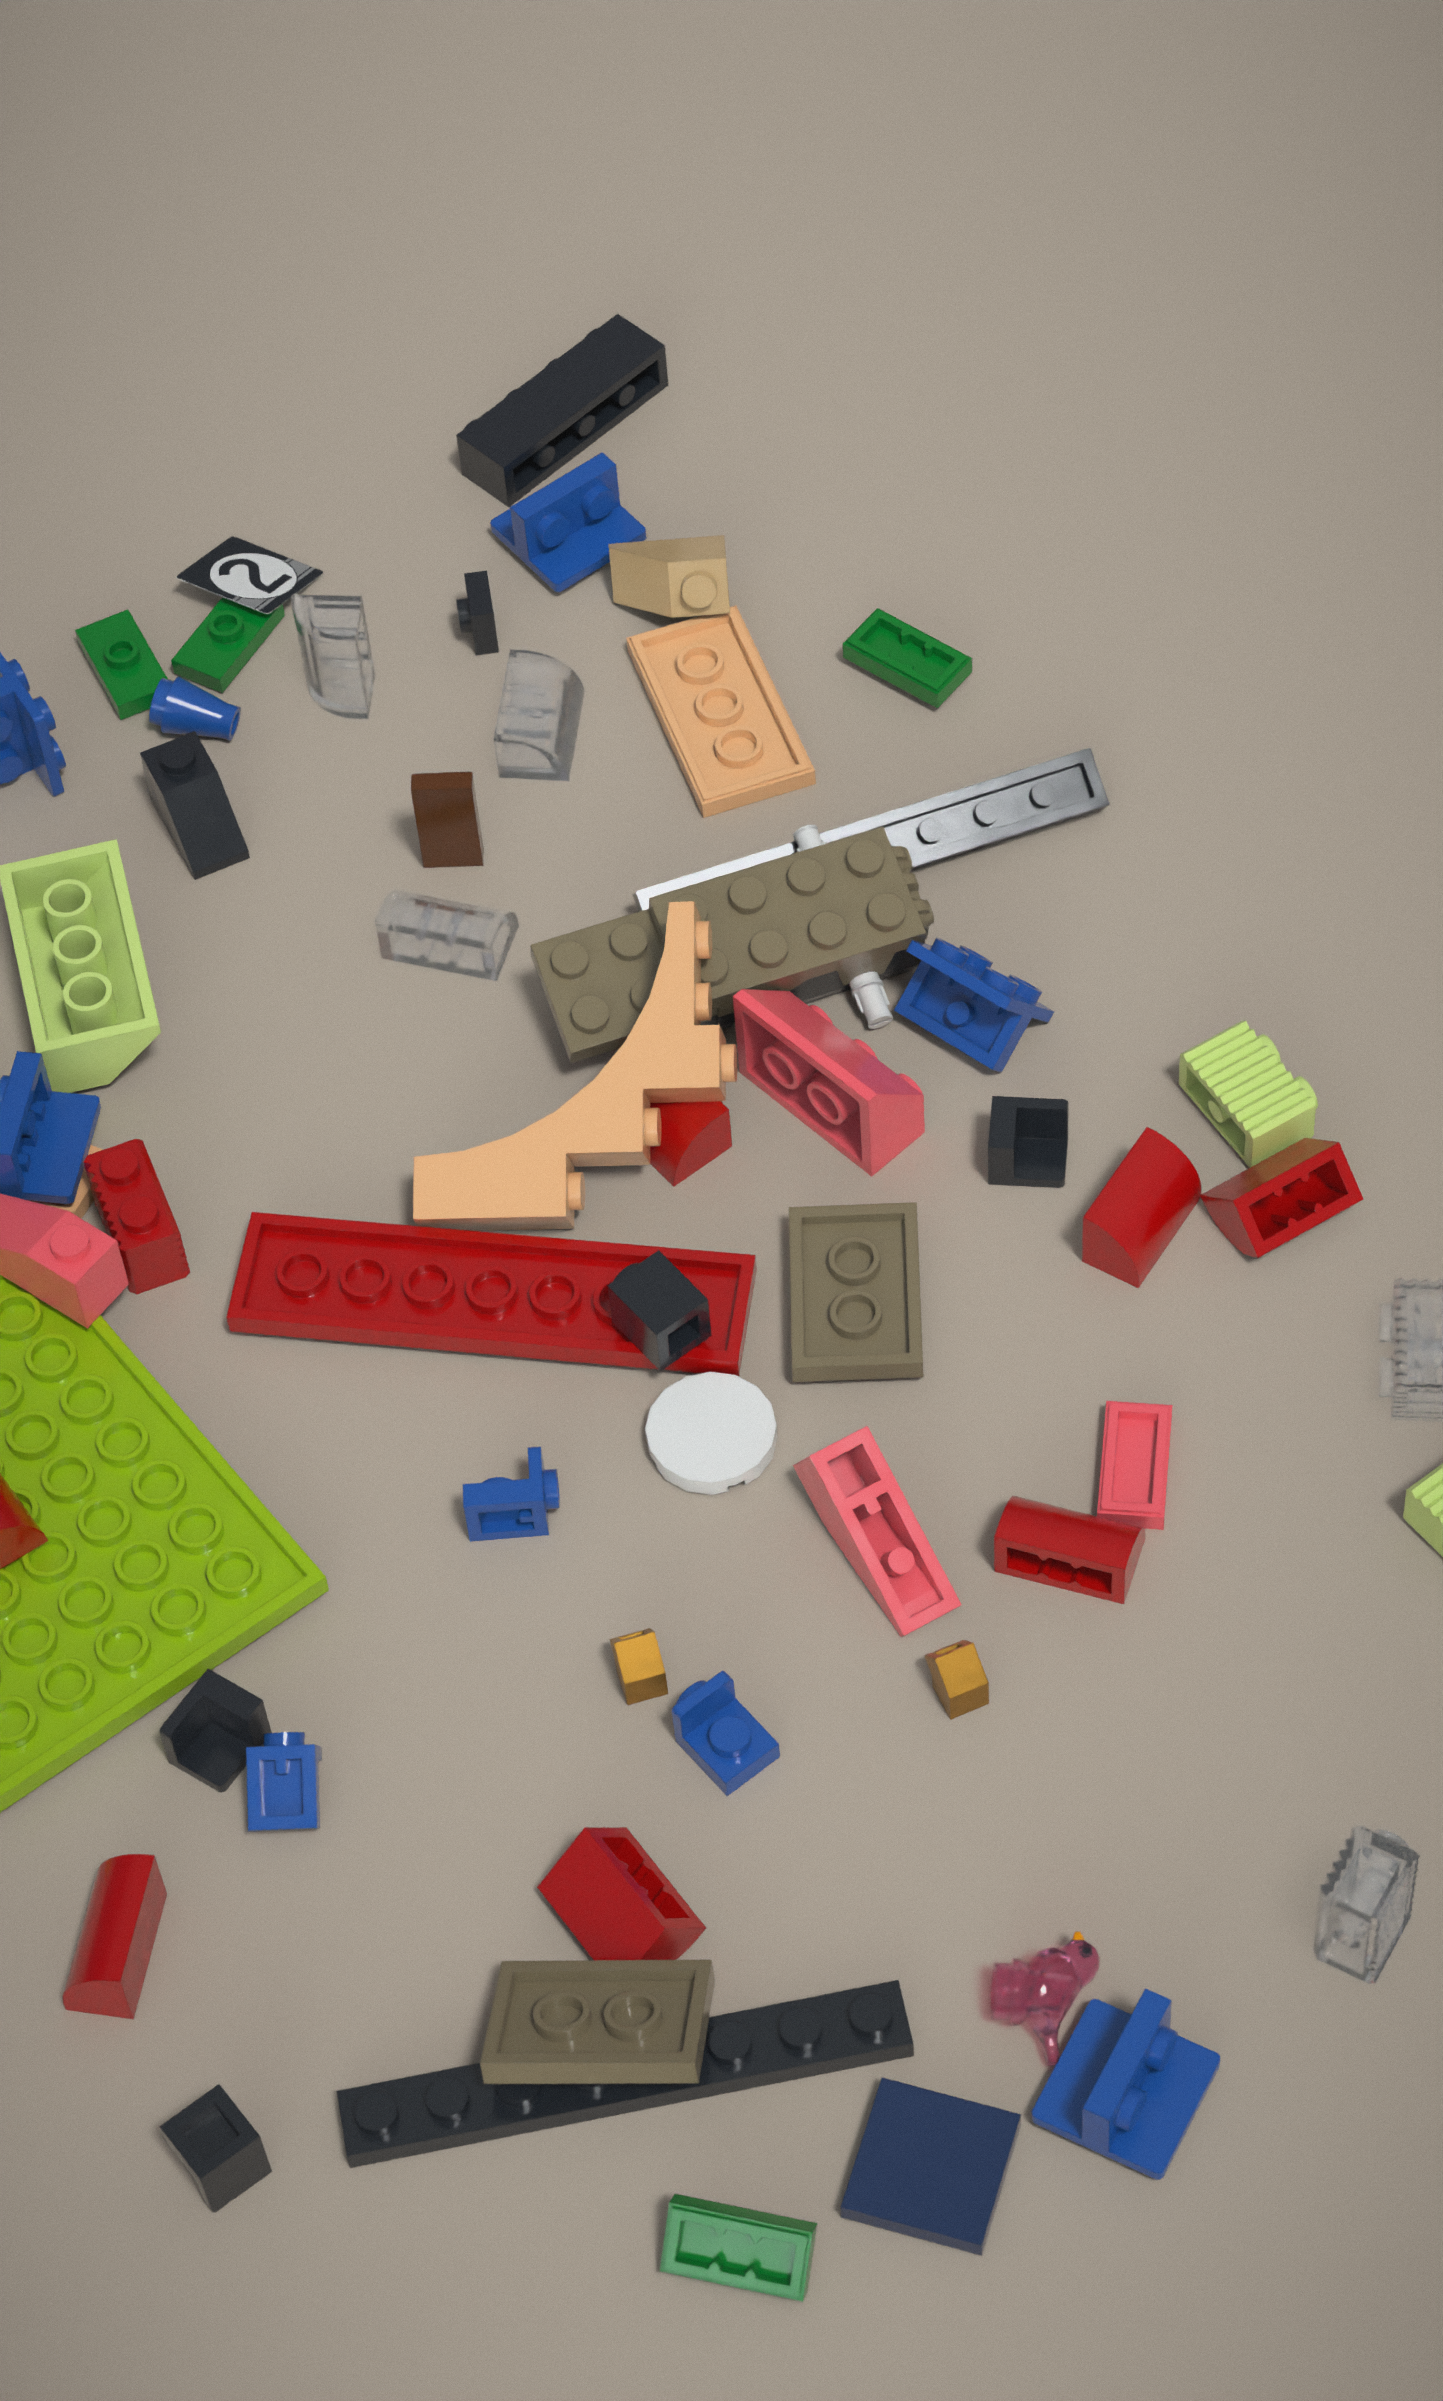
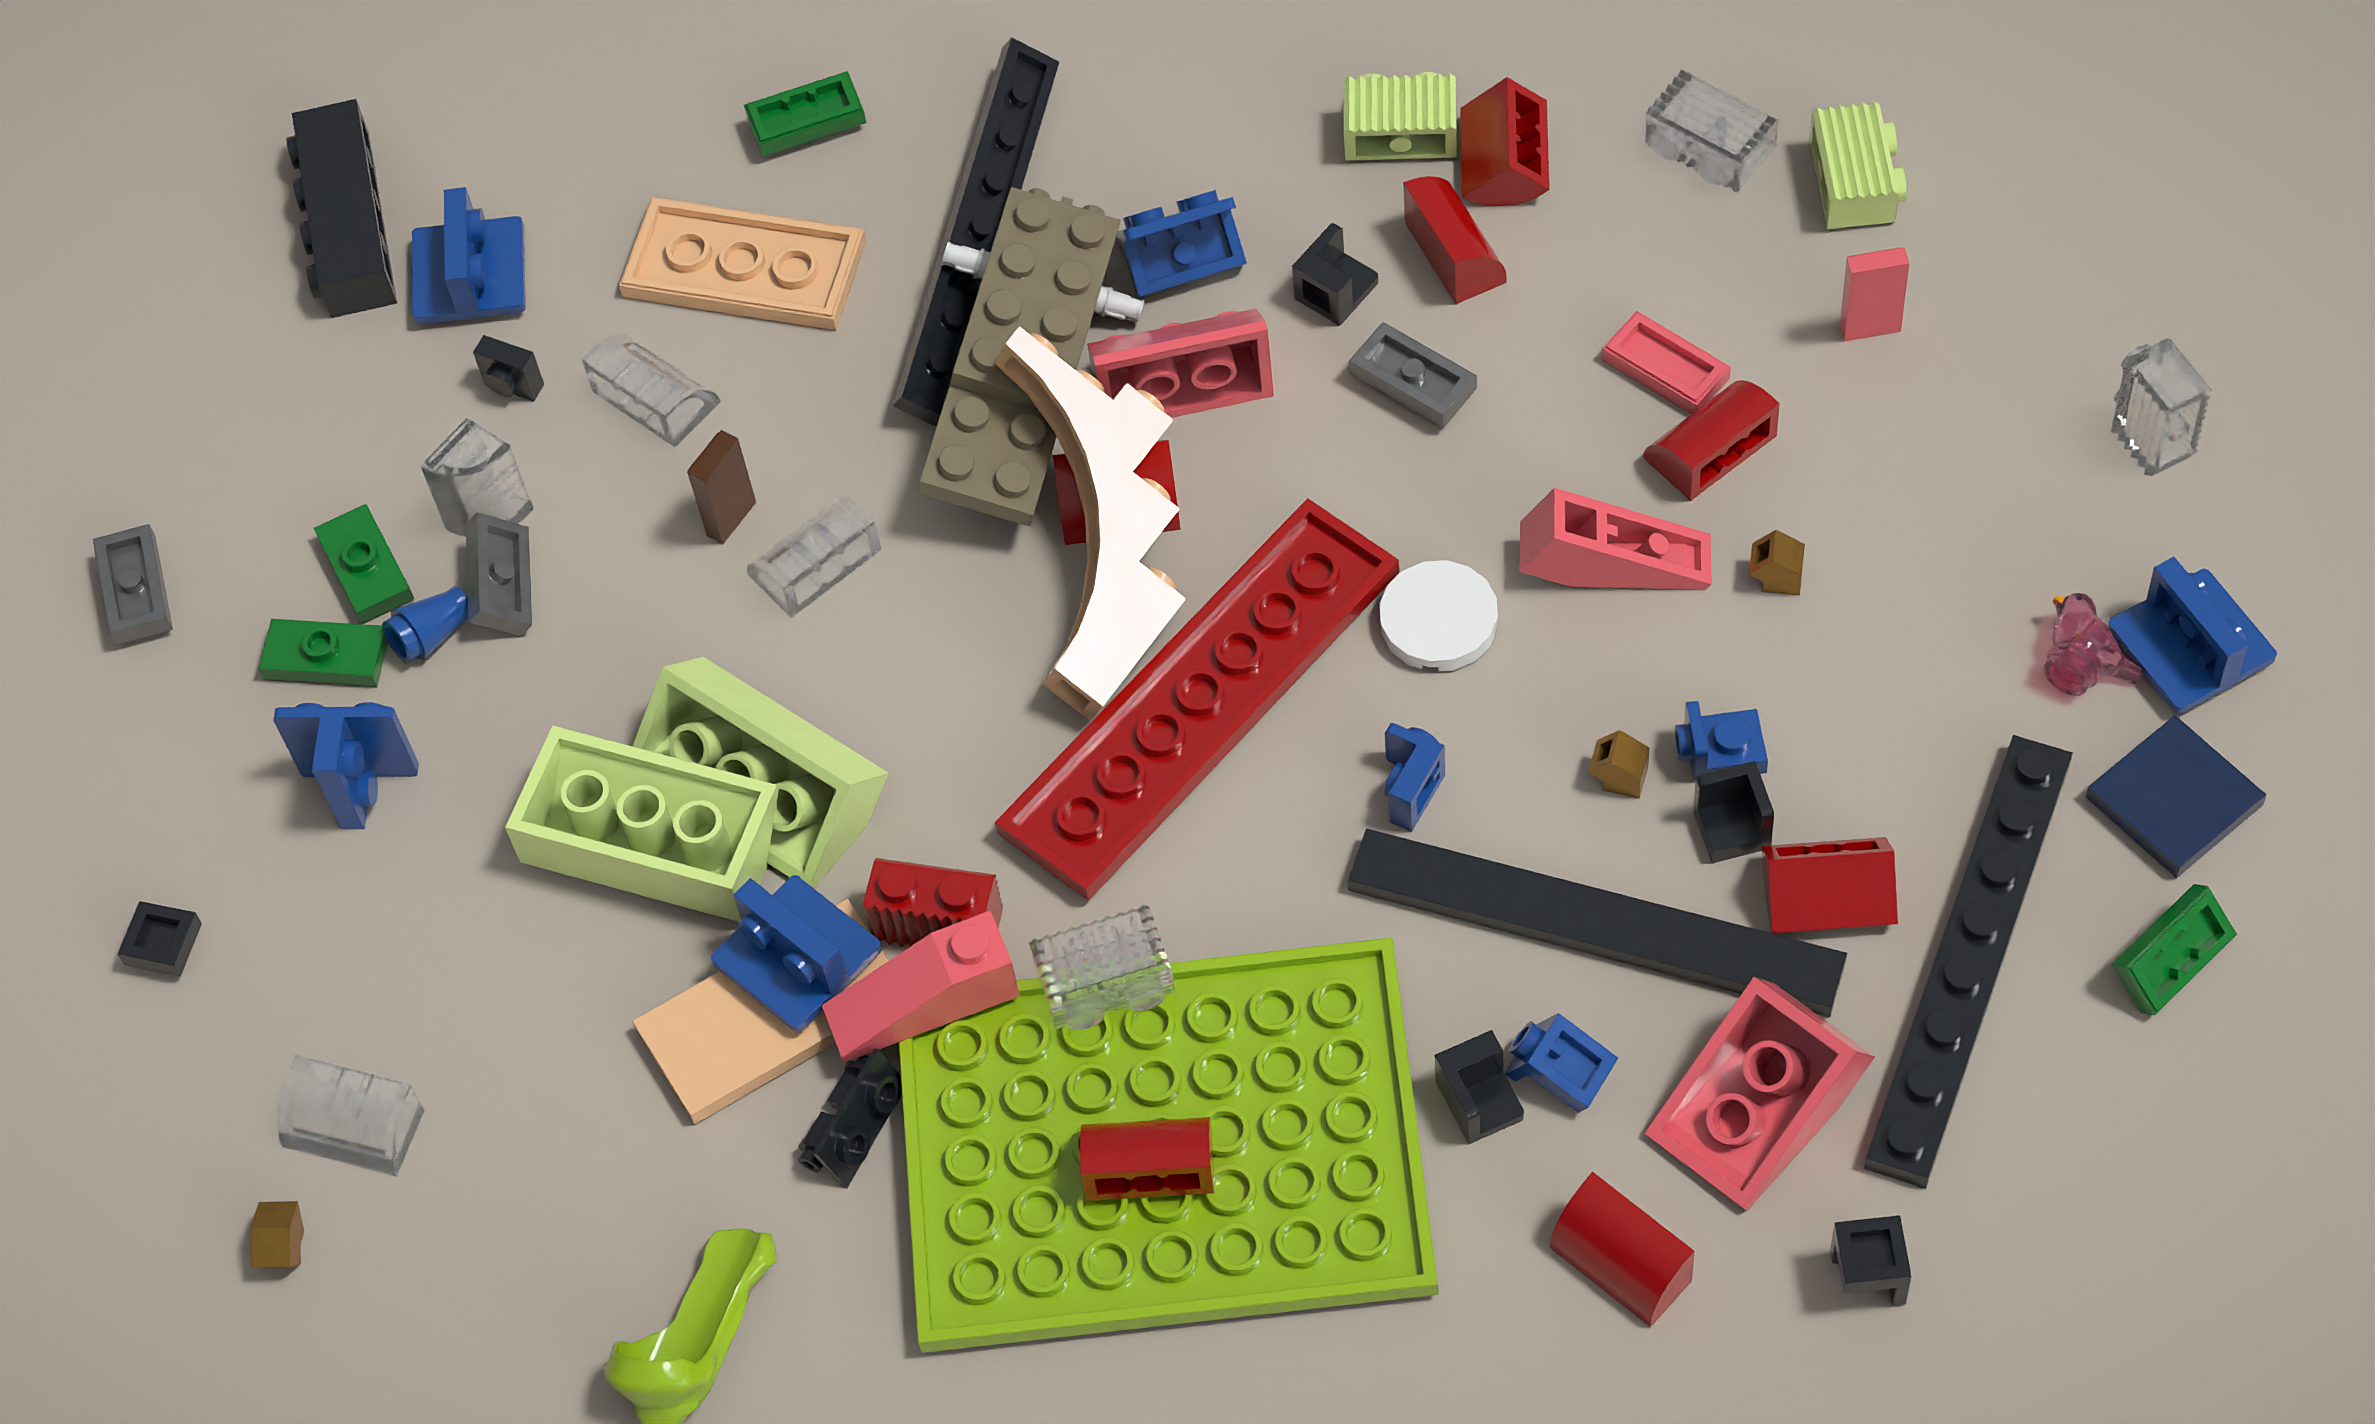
camera: 55 degrees left, 5 degrees up
black slope [140,731,250,880] -> none
sticker [176,536,323,614] -> none
dark tan plate [480,1960,715,2084] -> none
black brick [607,1250,712,1371] -> none
tan slope [609,535,730,618] -> none
dark tan plate [789,1202,924,1382] -> none
none -> flat silver plate [93,524,173,645]
none -> flat silver plate [466,513,532,636]
none -> yellowish green slope [632,657,889,888]
none -> clear brick [1029,905,1175,1030]
none -> black tile [1348,828,1847,1017]
none -> flat silver plate [1349,322,1477,428]
none -> coral slope [1644,977,1875,1210]
none -> black panel [1693,761,1774,864]
none -> coral tile [1840,247,1910,341]

